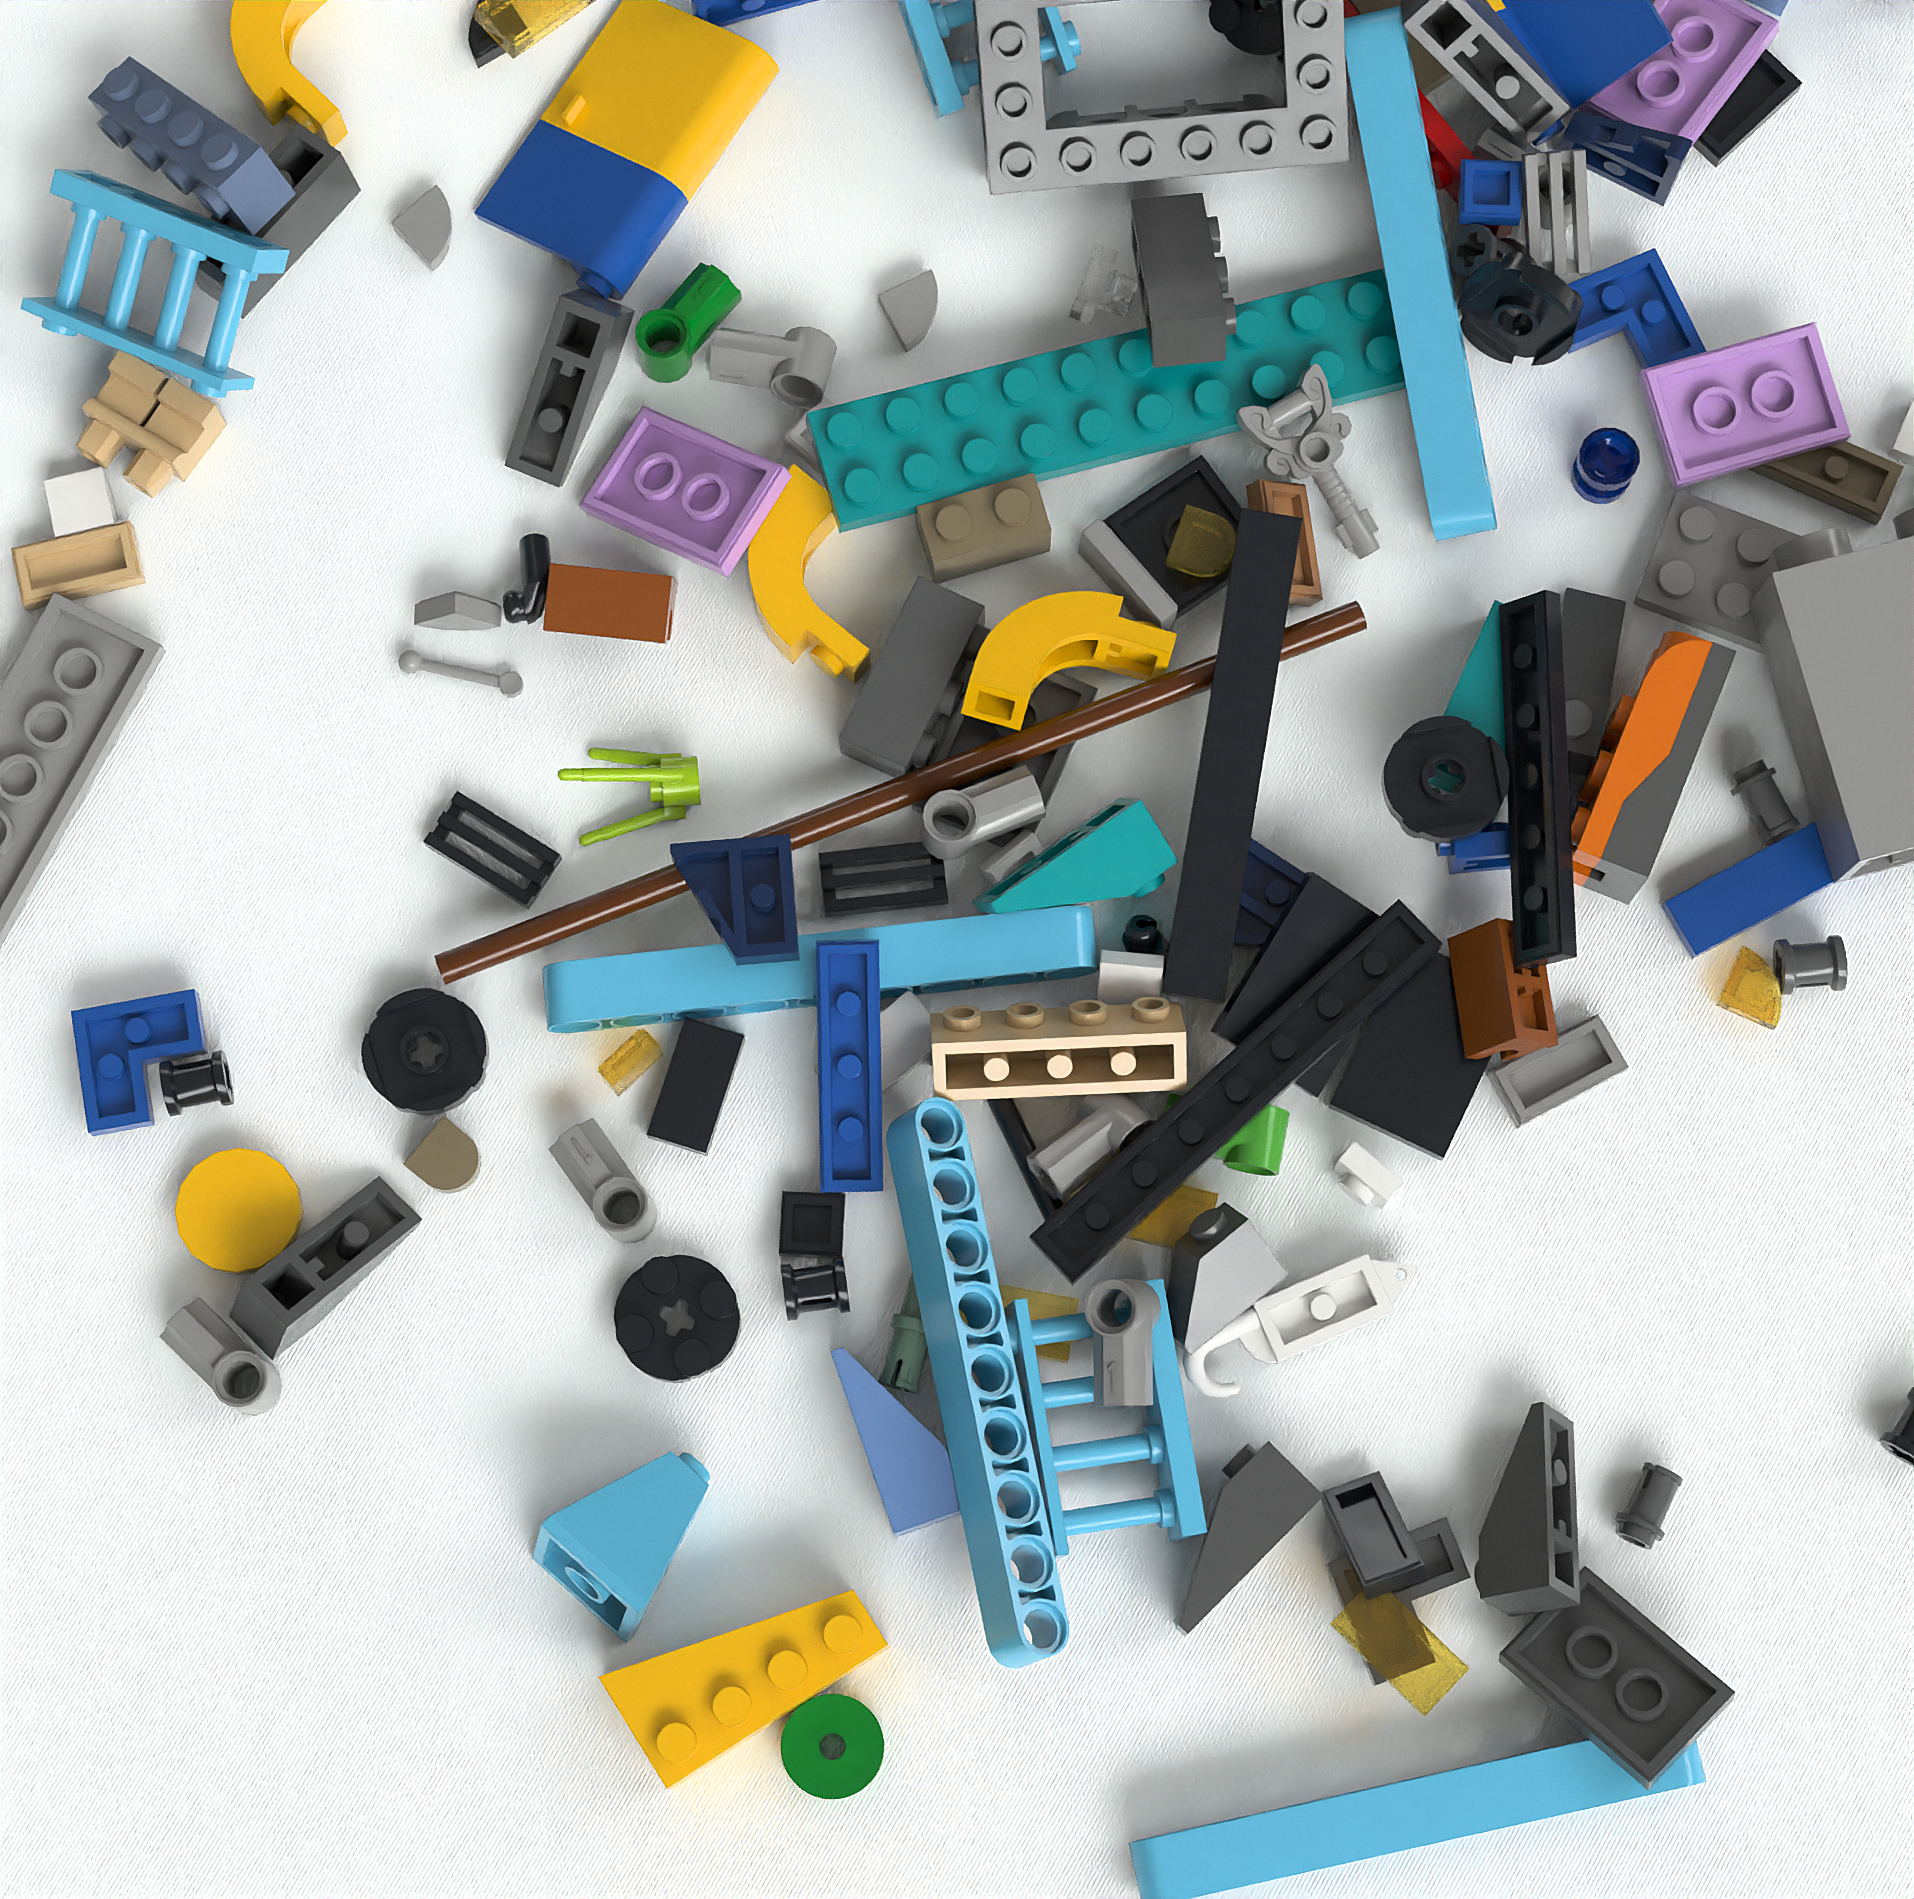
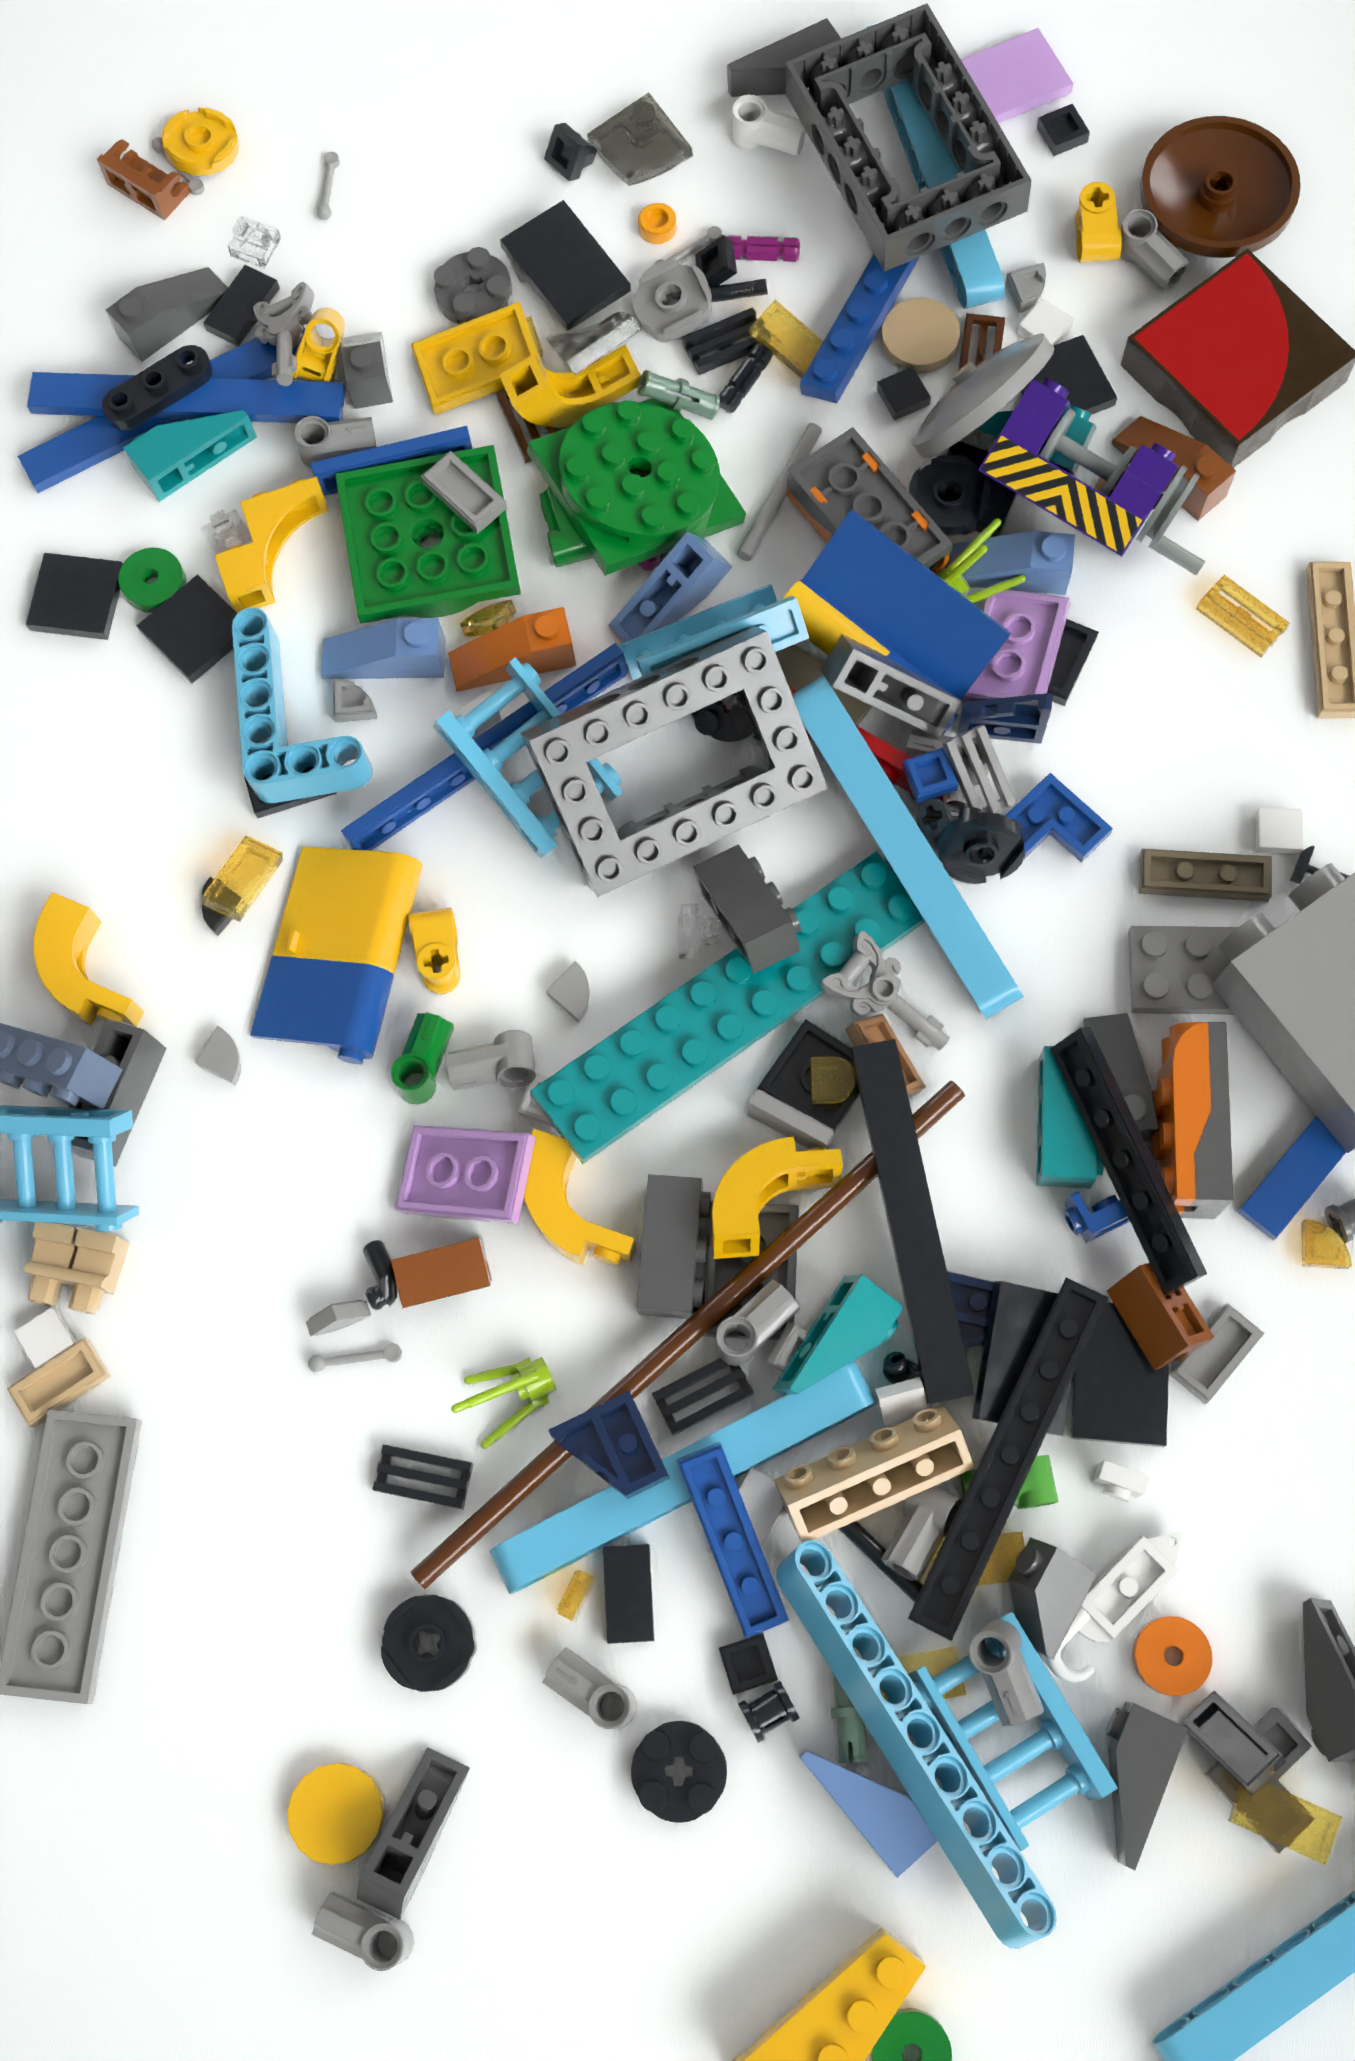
camera: 15 degrees left, 5 degrees down
blue plate [71,989,208,1136] -> none
black bush [159,1050,234,1117] -> none
dark tan tile [403,1116,481,1193] -> none
dark grey slope [504,289,635,488] -> none
medium azure slope [532,1451,710,1643] -> none
dark tan brick [916,473,1051,584] -> none
black plate [1381,716,1509,844] -> none
clear blue wheel [1571,428,1640,504] -> none
lavender tile [1637,322,1851,489] -> none
dark grey pin [1730,759,1800,842] -> none
none -> yellow piece [409,907,461,994]
none -> orange piece [1132,1616,1213,1696]

